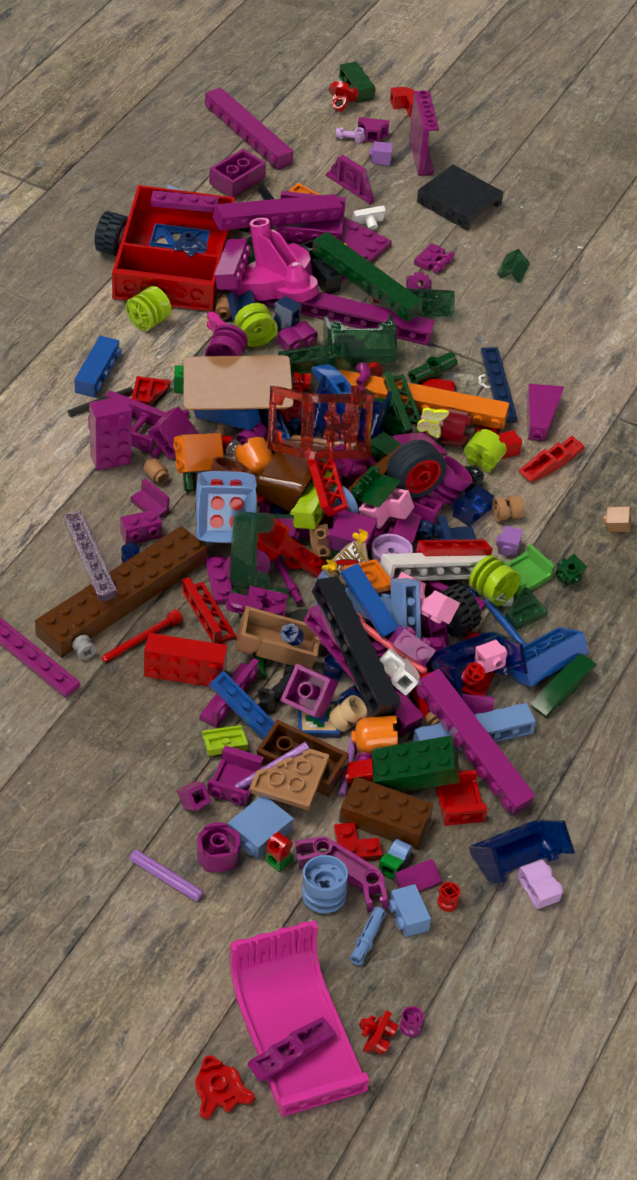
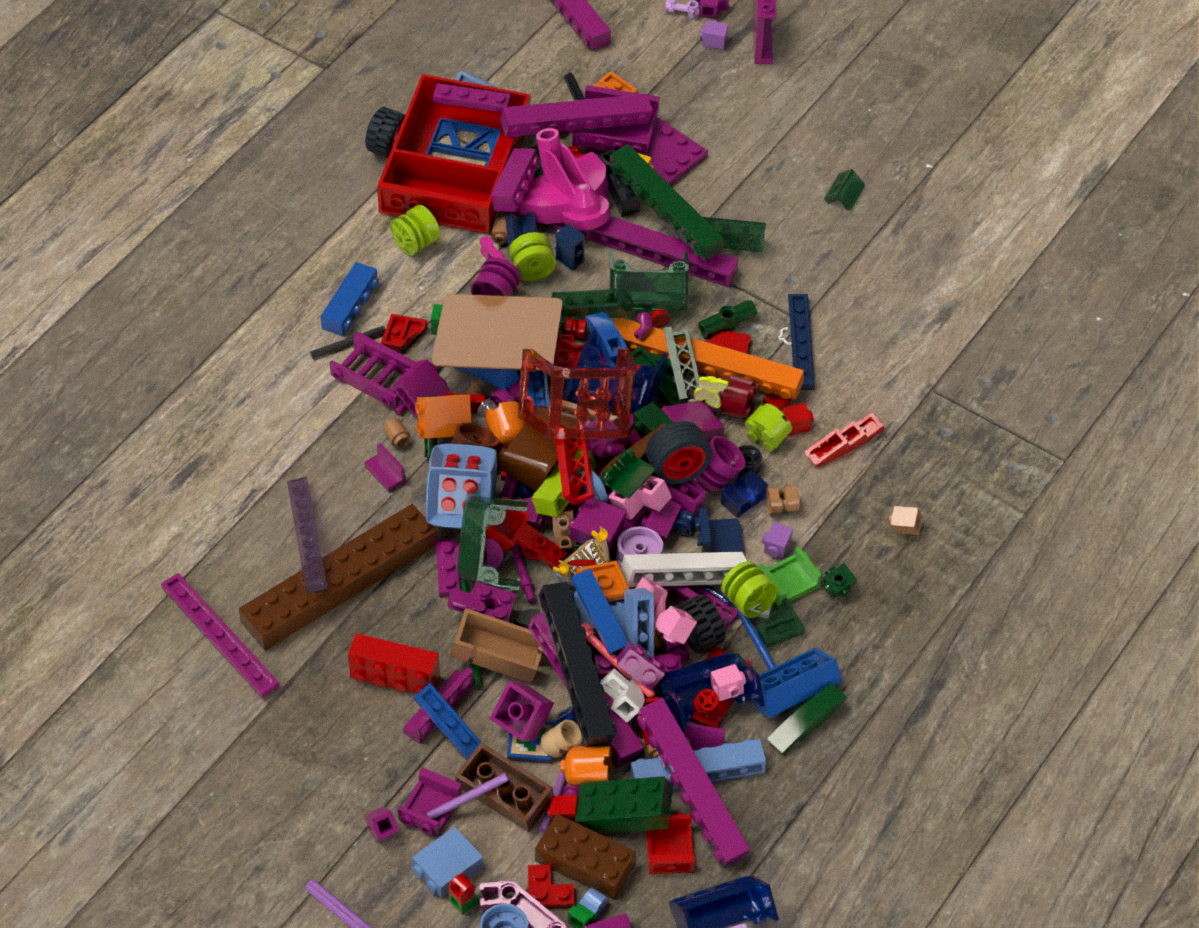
camera: 10 degrees right, 5 degrees up
light grey wheel [72,635,96,660] -> none
magenta brick [89,396,132,471] -> none
red piece [101,609,183,662] -> none
magenta brick [120,509,162,546] -> none
clear blue wheel [121,542,140,563] -> none
dark blue plate [173,231,207,258] -> none
red fence [182,577,236,644] -> none
magenta brick [197,822,240,872] -> none
lime plate [202,725,248,756] -> none
magenta brick [209,148,266,197] -> none
medium nougat plate [249,749,329,811] -> none
black piece [258,664,295,715] -> none
magenta brick [277,321,318,355] -> none
clear blue wheel [280,623,304,646] -> none
clear blue wheel [323,655,343,681] -> none
magenta wing [326,155,374,204] -> none
white tile [351,206,386,231] -> none
magenta brick [406,272,432,296] -> none
magenta plate [414,243,455,273] -> none
red fence [415,539,493,557] -> none
black panel [417,164,504,231] -> none
magenta slope [526,384,564,441] -> none

